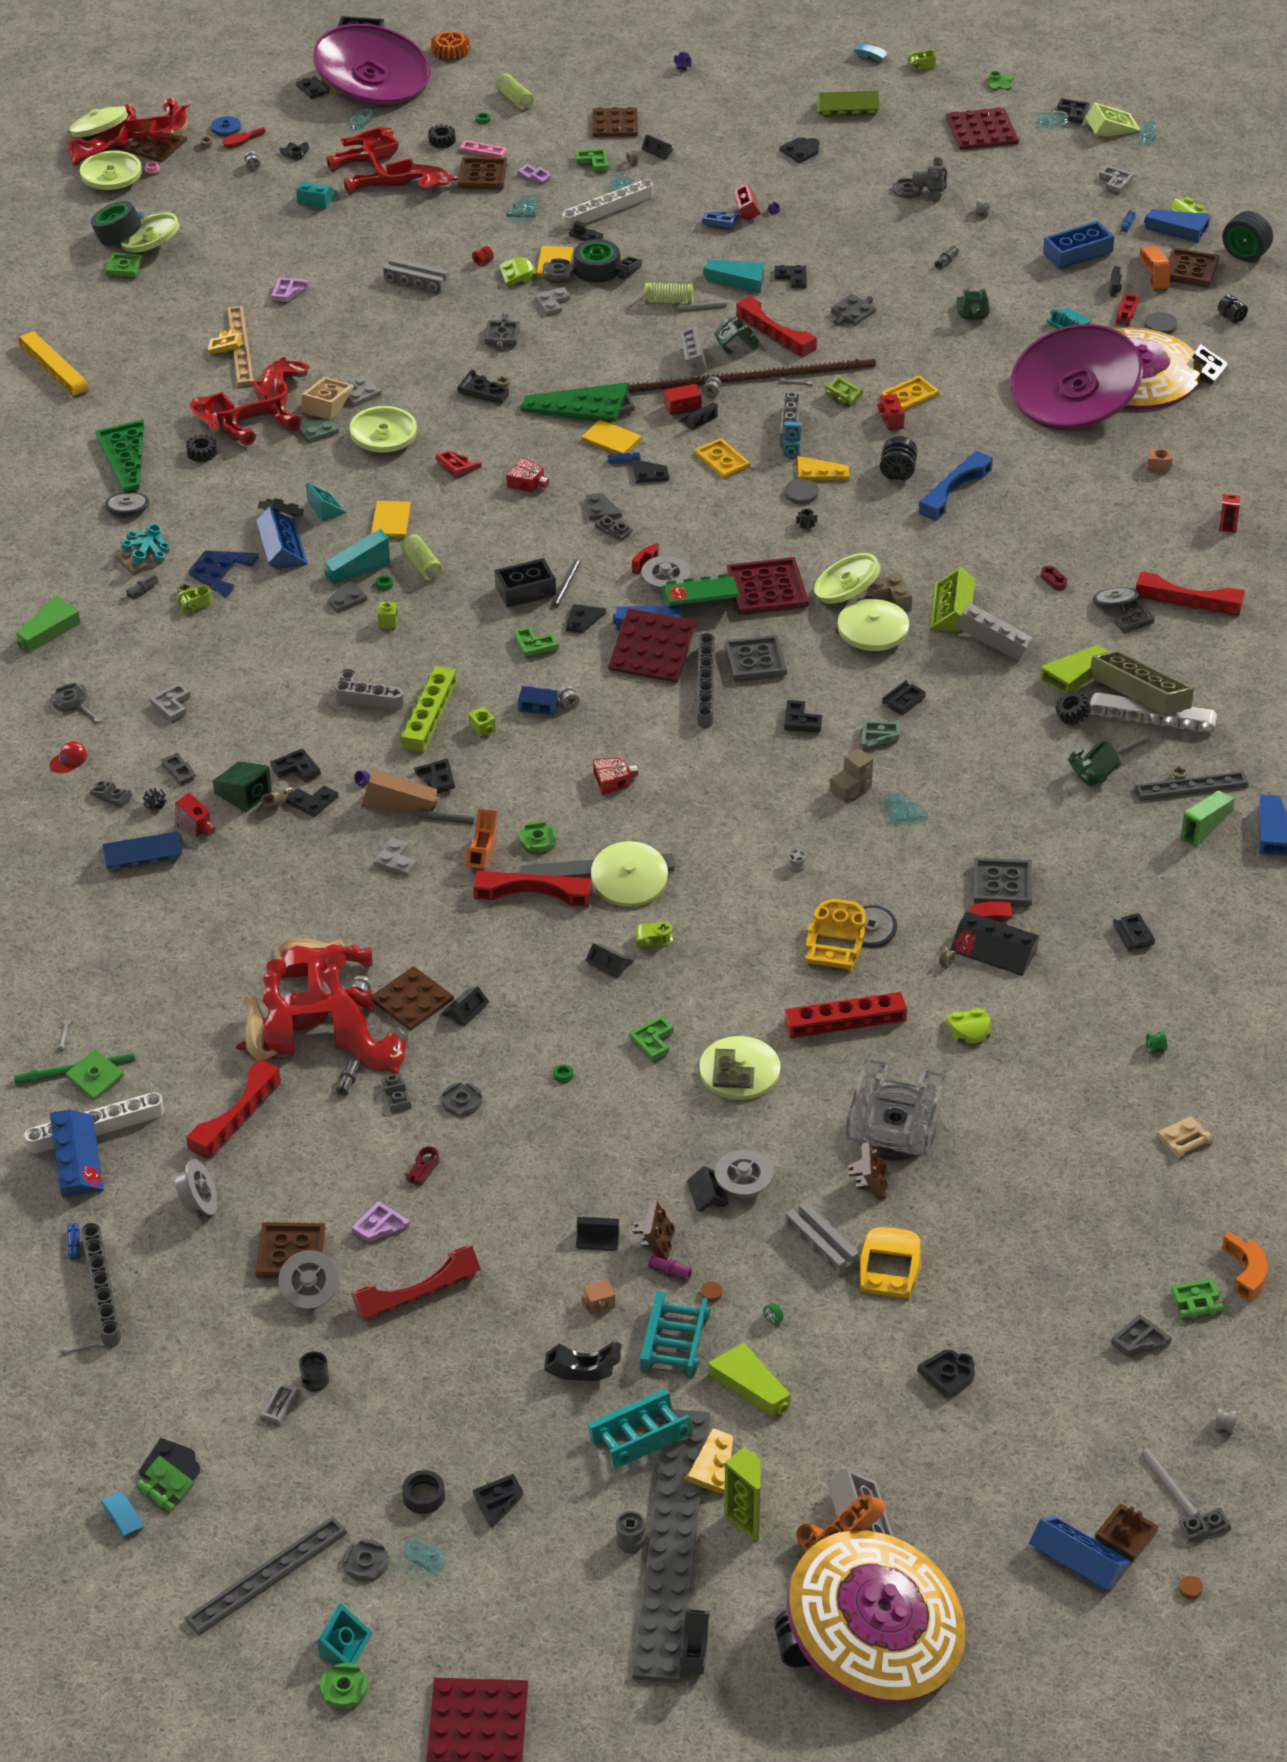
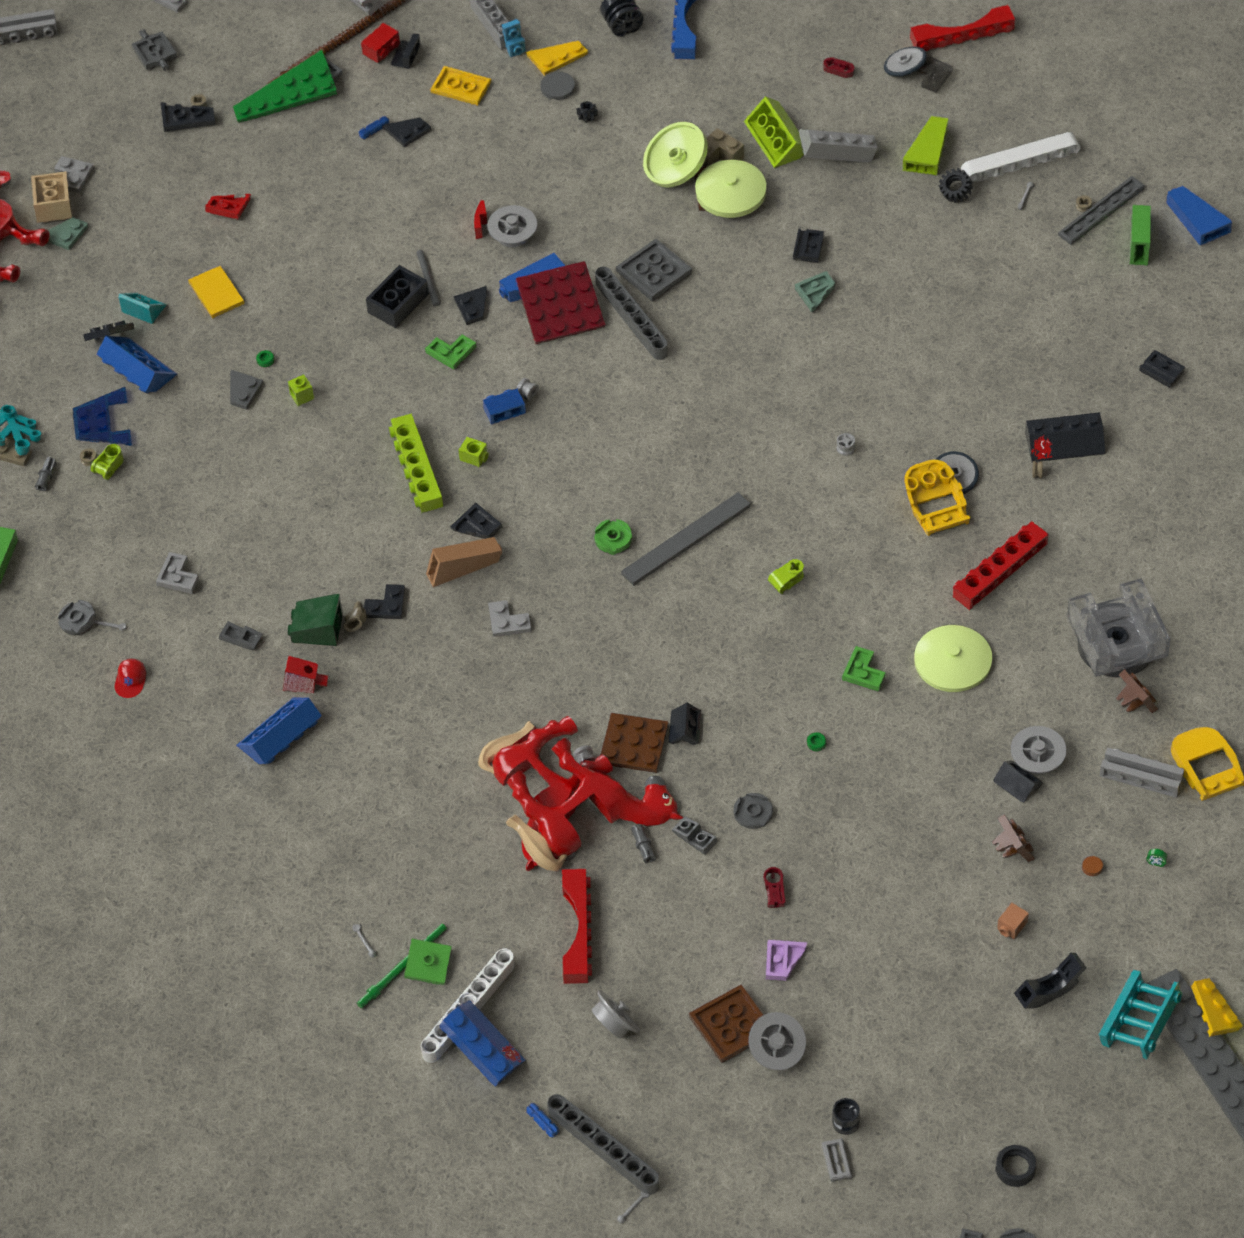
camera: 30 degrees left, 10 degrees up
dark grey slope [89,781,133,807] -> none
black gear [143,787,167,810] -> none
black plate [270,748,321,781] -> none
teal slope [324,529,391,583] -> none
light grey beam [335,668,404,710] -> none
yellowish green dish [350,406,417,452] -> none
red arch [351,1245,481,1320] -> none
dark purple hinge [354,770,370,786] -> none
yellowish green piece [401,534,443,581] -> none
clear light blue plate [403,1537,445,1572] -> none
dark grey bar [418,810,475,824] -> none
orange arch [465,808,498,869] -> none
black wing [472,1474,523,1528] -> none
red arch [473,871,591,907] -> none
red torso [506,457,549,493] -> none
black panel [576,1217,620,1250] -> none
yellow tile [581,420,642,454] -> none
dark grey wing [585,493,622,520] -> none
black panel [585,943,634,977] -> none
yellowish green dish [591,841,668,907] -> none
red torso [593,757,638,795] -> none
dark grey slope [594,514,633,540] -> none
dark grey wheel [616,1511,646,1553] -> none
teal fence [640,1291,711,1379] -> none
magenta pin [648,1255,692,1281] -> none
green slope [661,574,739,606] -> none
light grey wheel [703,377,721,397] -> none
lime slope [708,1343,791,1417] -> none
clear smoke plate [713,1048,755,1089] -> none
dark red plate [726,557,809,615] -> none
black plate [784,700,822,732] -> none
dark tan brick [829,748,873,802] -> none
clear light blue wing [884,792,928,824] -> none
lime slope [945,1008,991,1043] -> none
red slope [970,901,1013,922] -> none
dark grey plate [973,858,1032,906] -> none
dark green piece [1068,740,1121,786] -> none
olive brick [1089,650,1194,716] -> none

